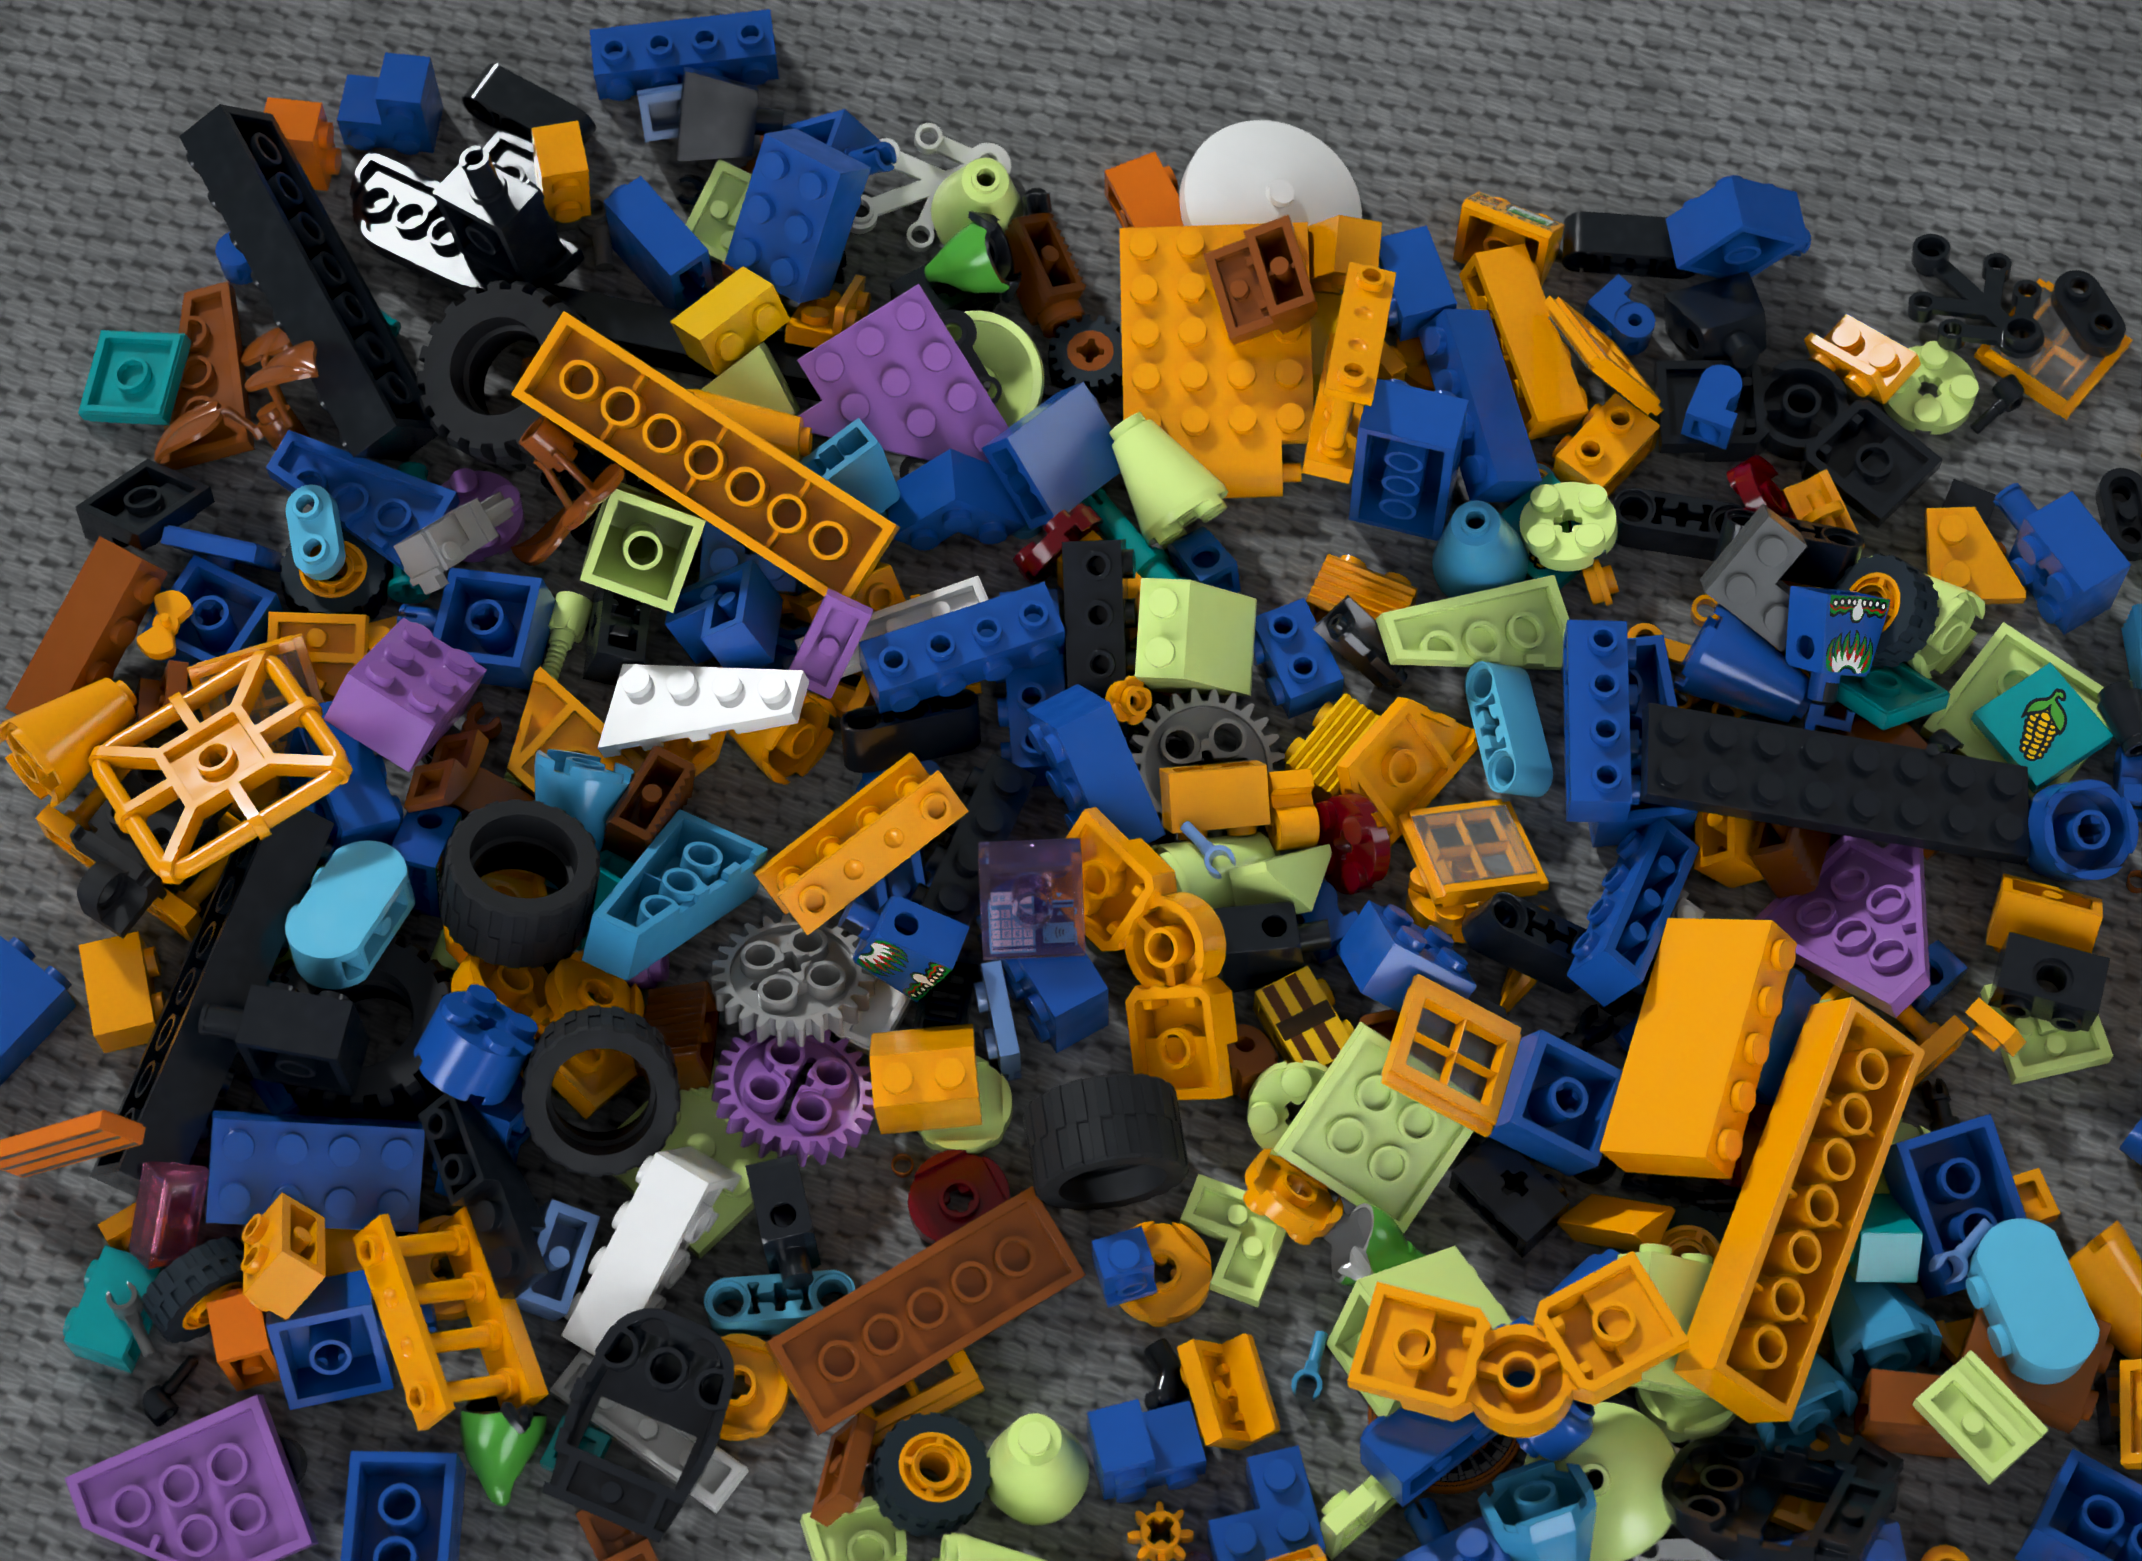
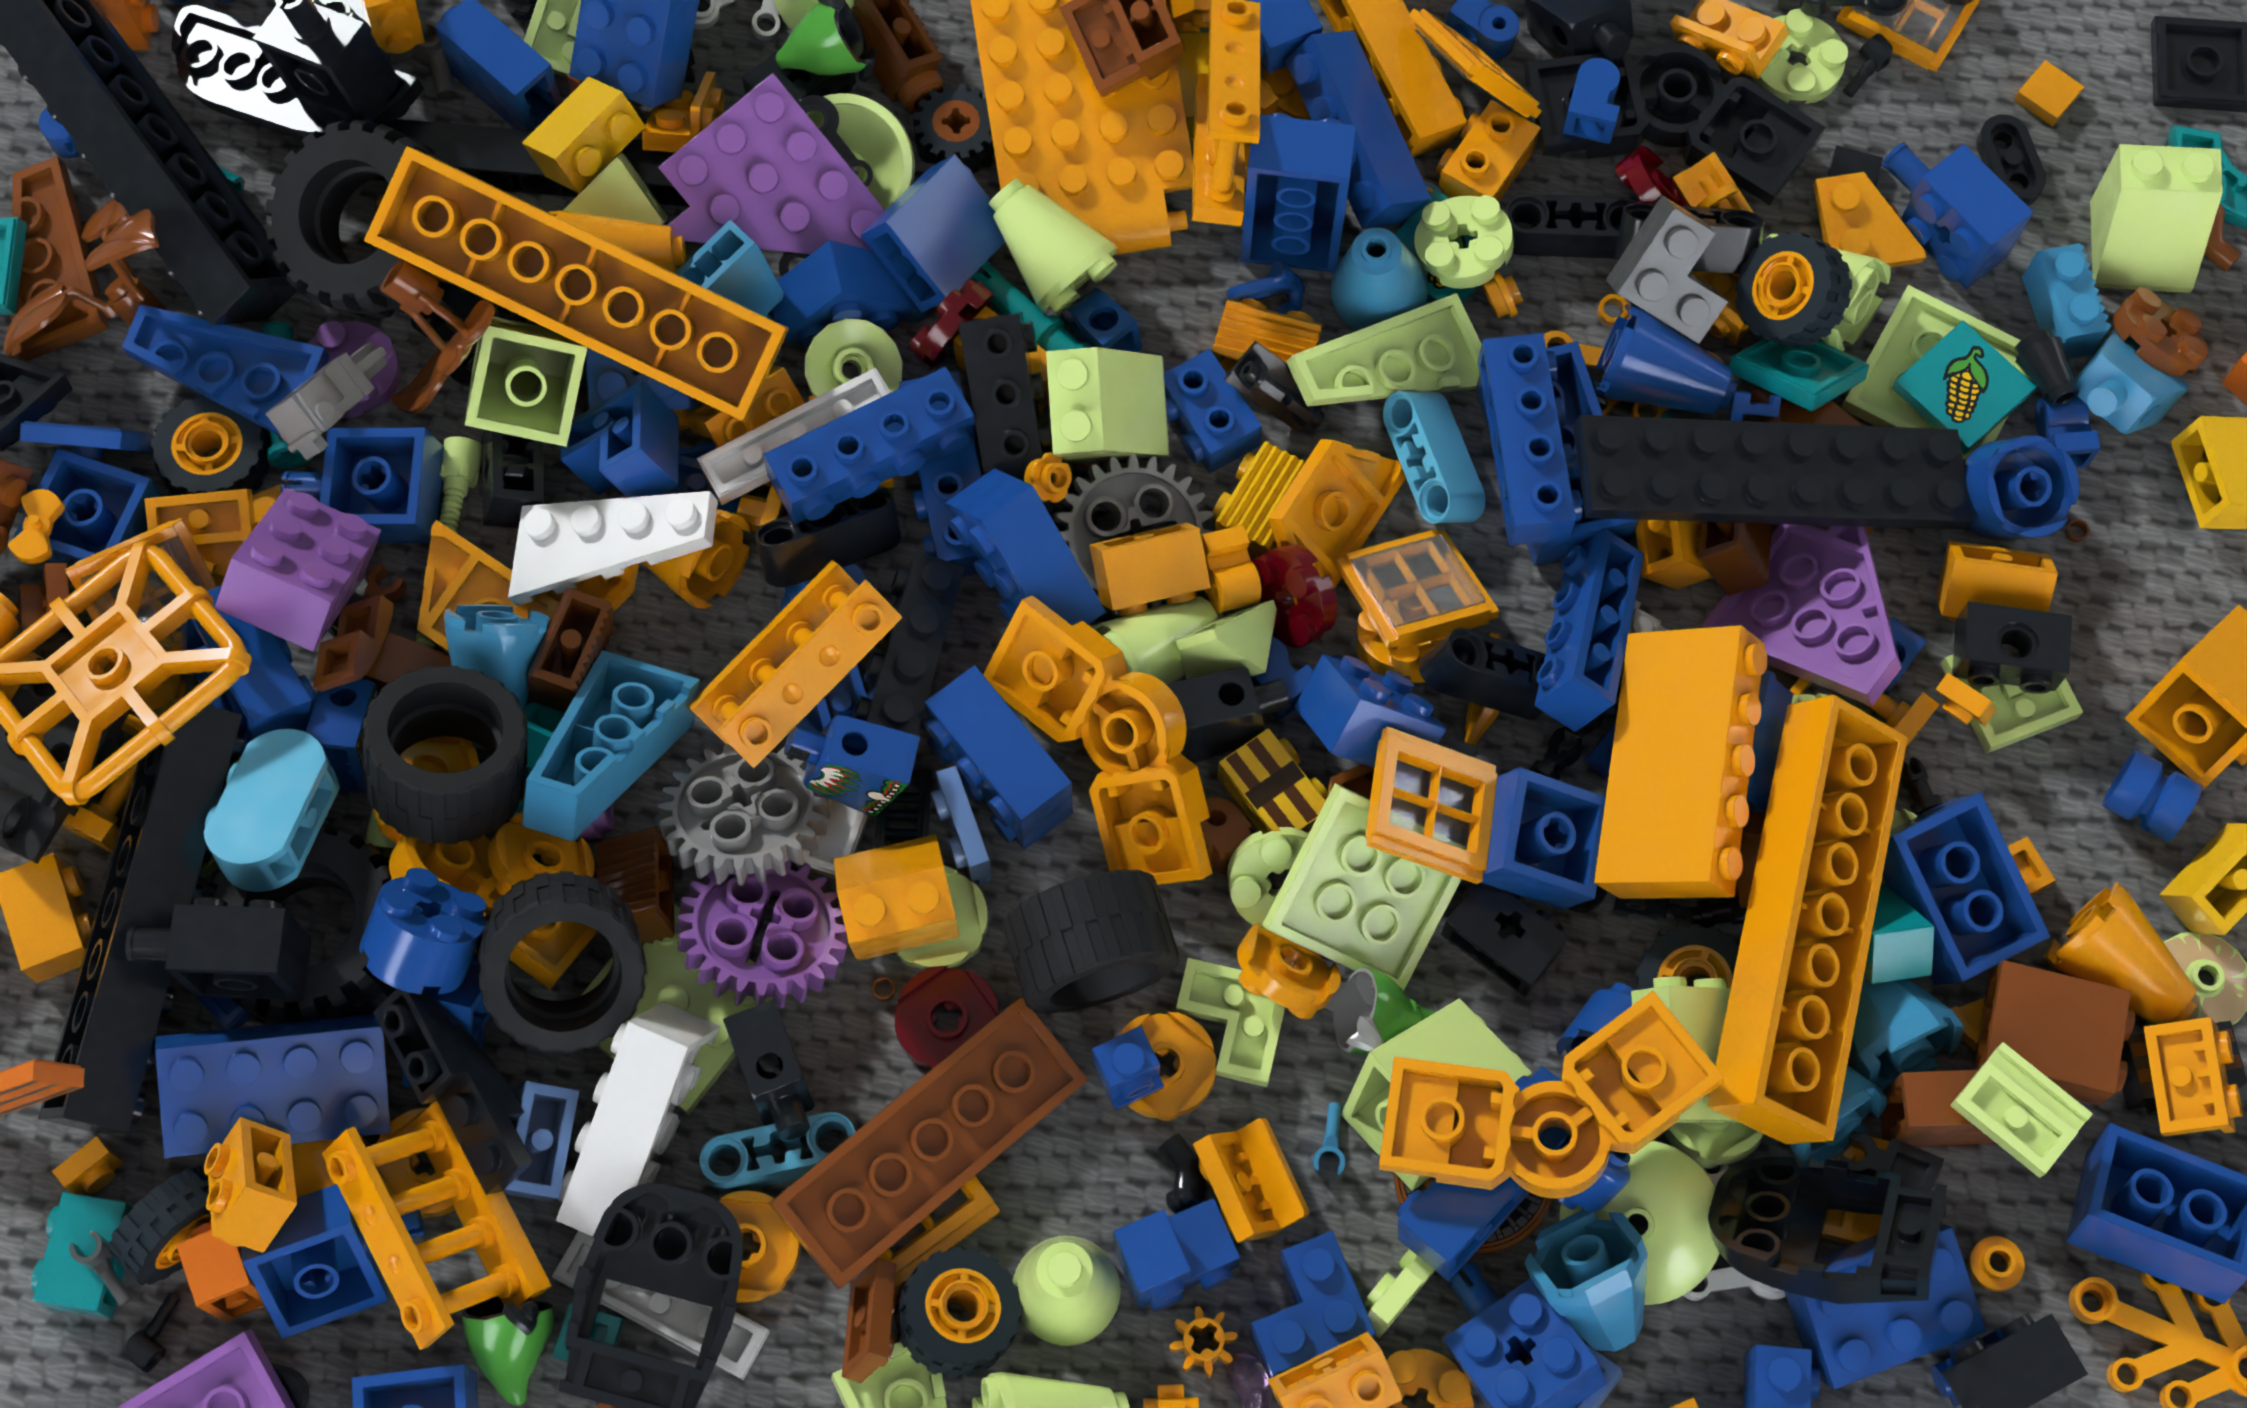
camera: 10 degrees left, 5 degrees up
clear pink slope [129,1161,209,1269] -> none
medium azure plate [286,485,346,580] -> none
medium lavender plate [789,588,873,699] -> none
clear purple slope [978,838,1086,960] -> none
medium blue hand [1180,821,1236,879] -> none
light orange slope [1557,1194,1676,1252] -> none
blue torso [1785,586,1890,703] -> none
black hand [1926,729,1964,756] -> none
medium blue hand [1929,1218,1994,1285] -> none
medium azure brick [1966,1218,2100,1385] -> none
none -> yellowish green dish [805,319,903,397]
none -> blue piece [1226,261,1305,315]

